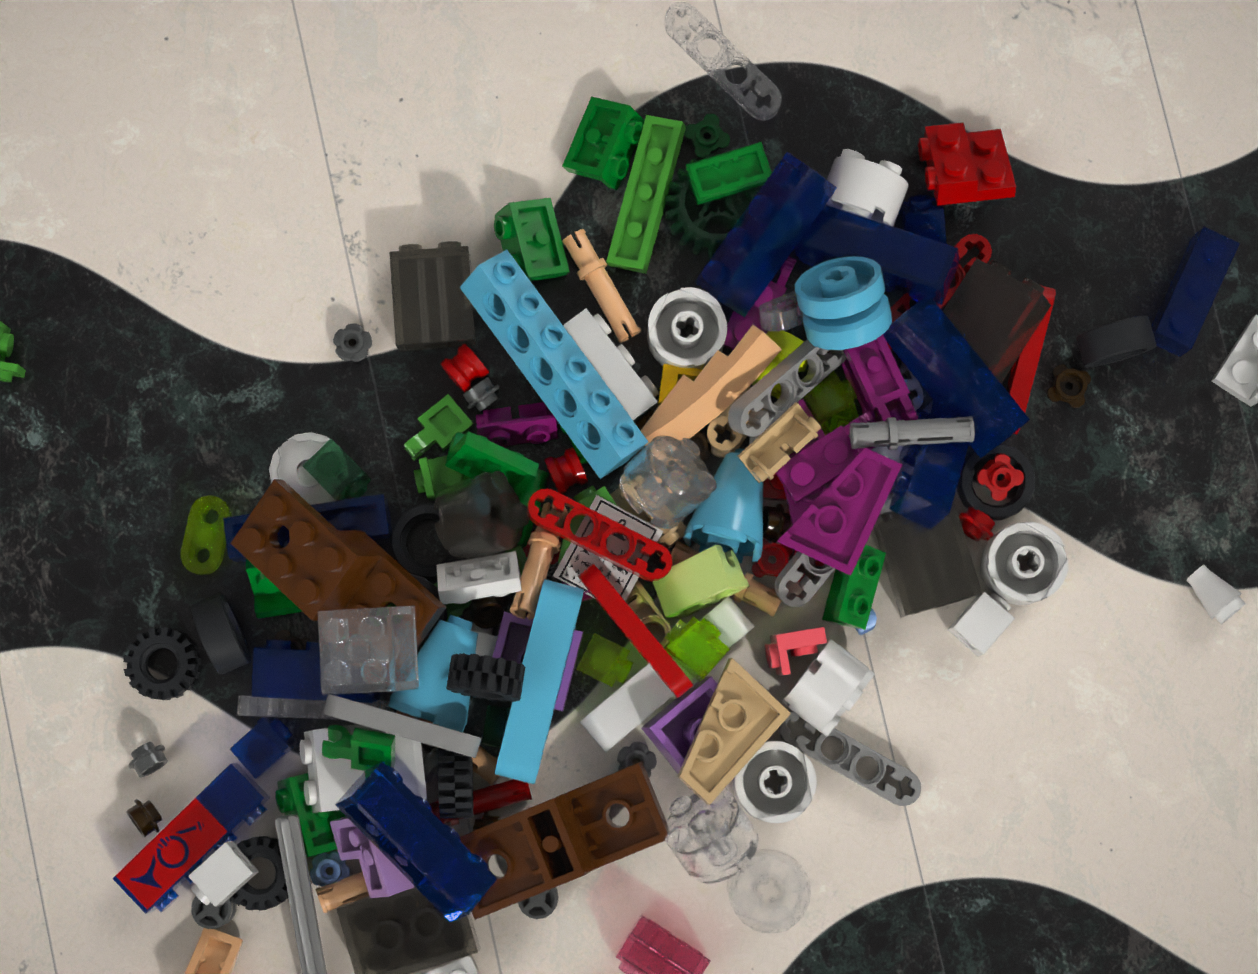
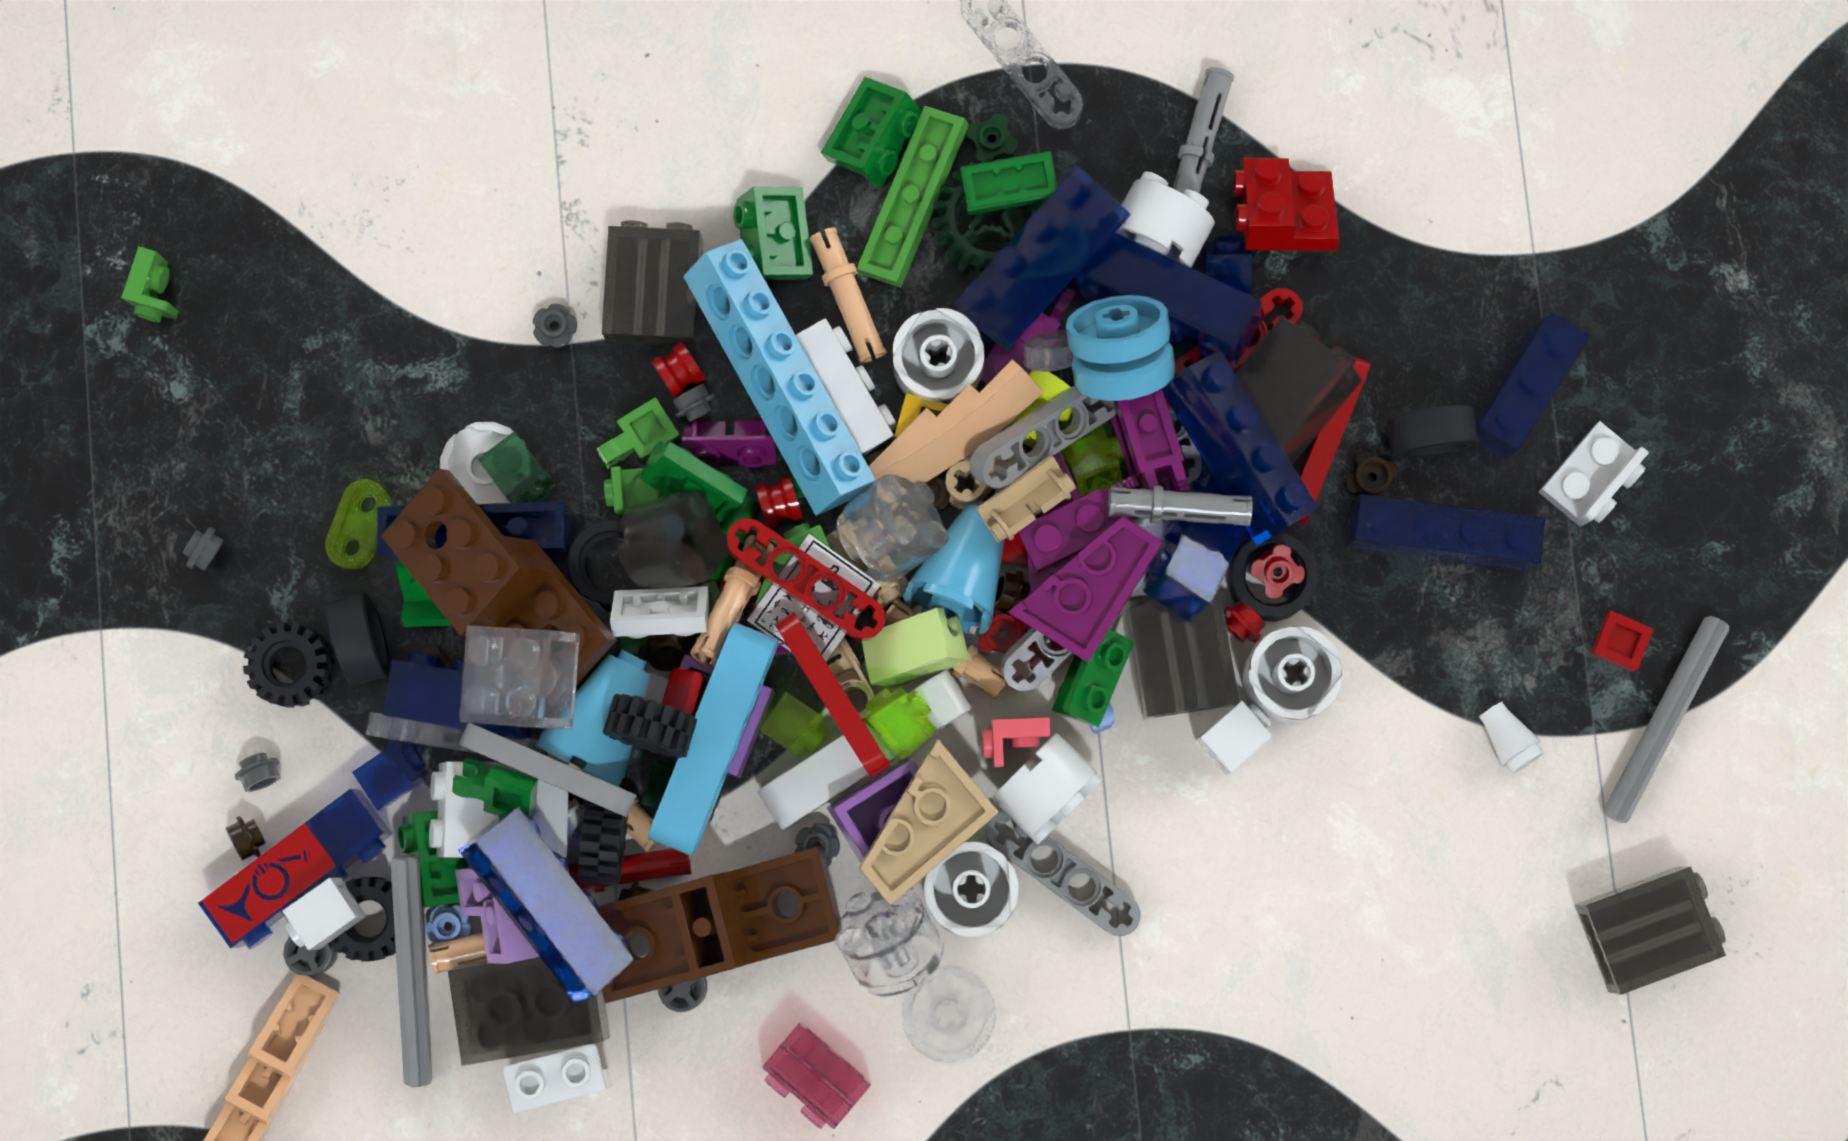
camera: 10 degrees right, 0 degrees up
none -> dark grey plate [183,527,224,571]
none -> red slope [661,668,706,717]
none -> light grey pin [1173,67,1234,193]
none -> clear blue brick [1347,494,1546,570]

